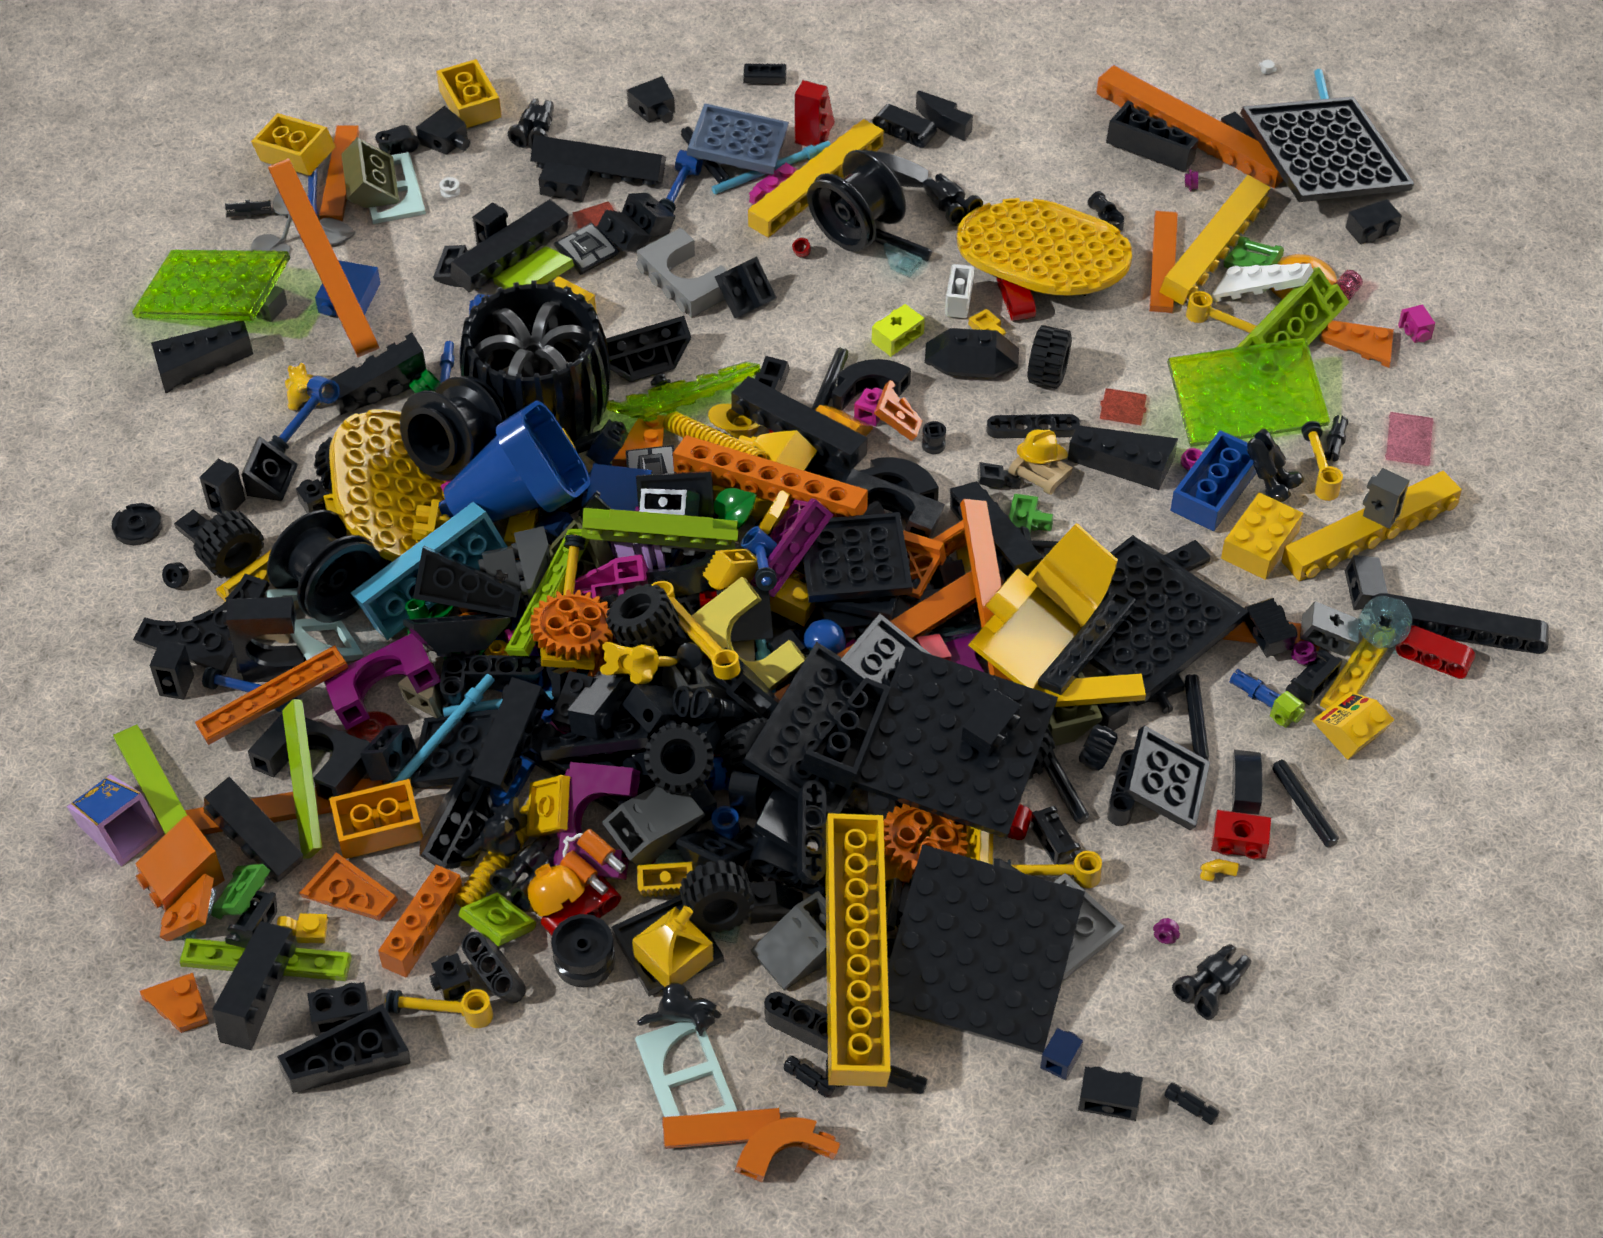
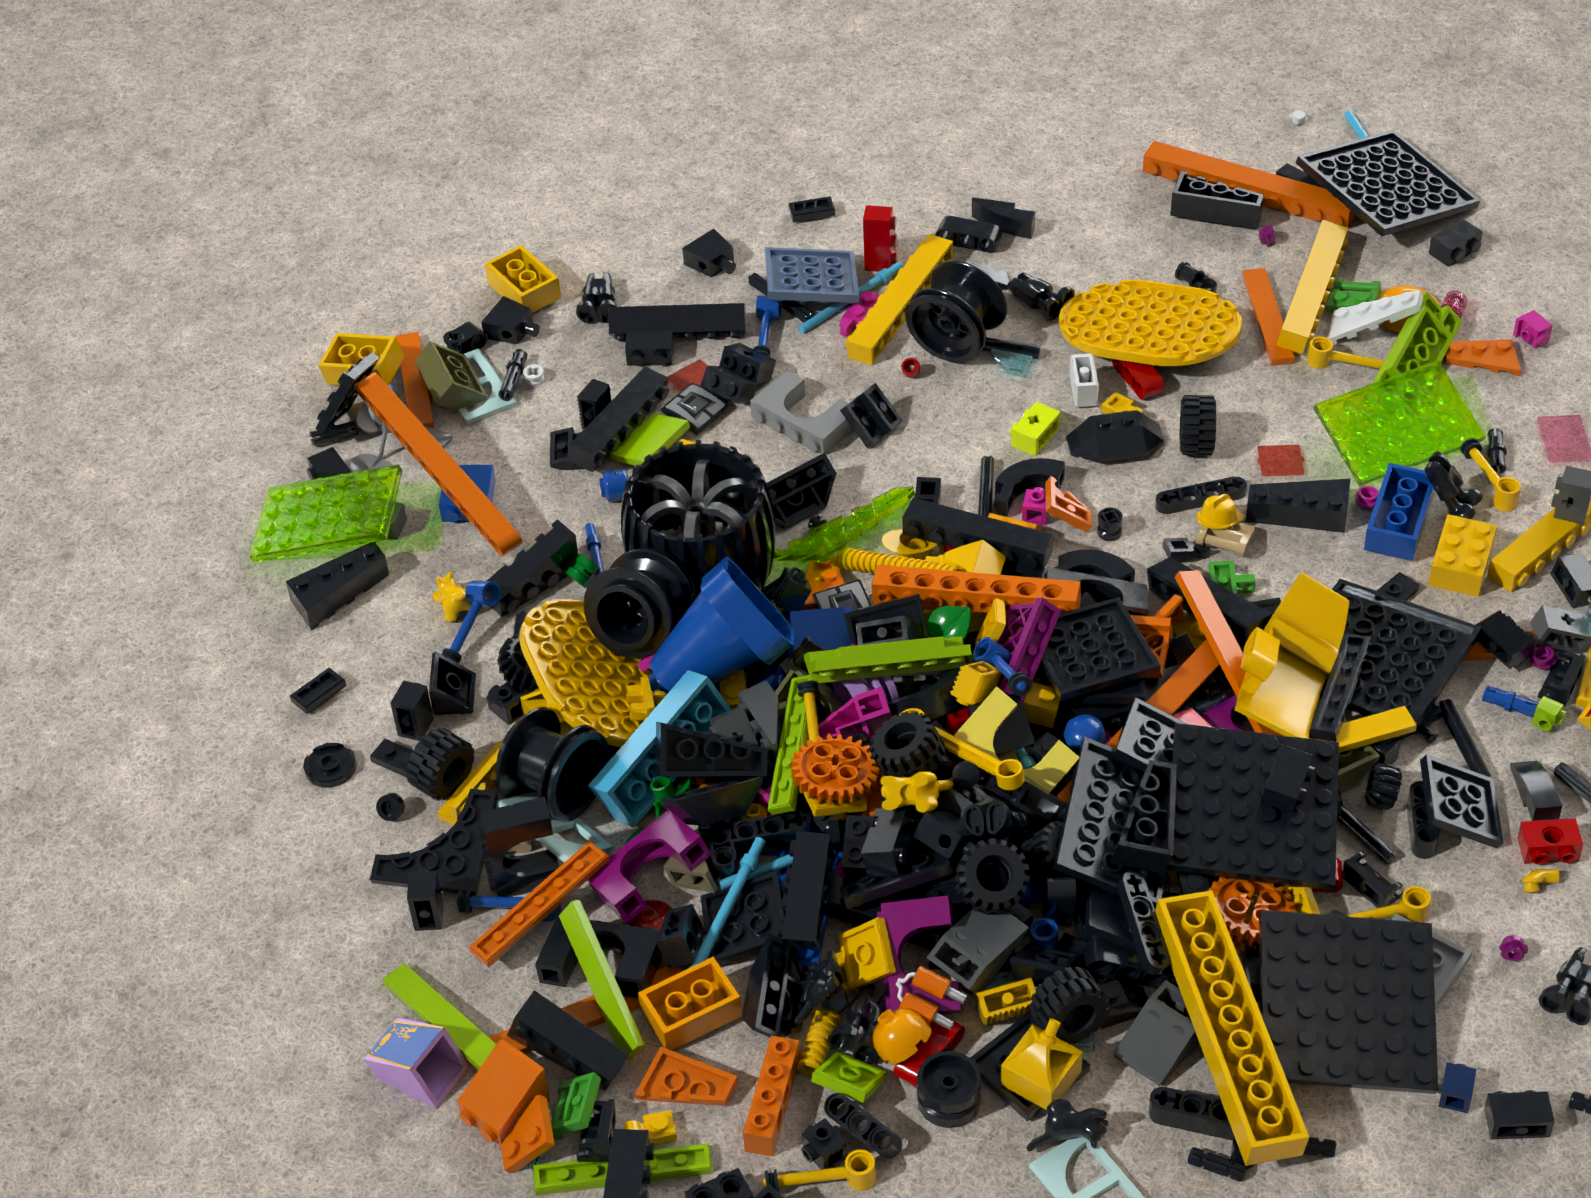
camera: 10 degrees left, 5 degrees down
none -> black plate [290,667,347,714]
none -> black slope [307,447,357,492]
none -> black plate [315,353,380,434]
none -> black pin [498,349,528,401]

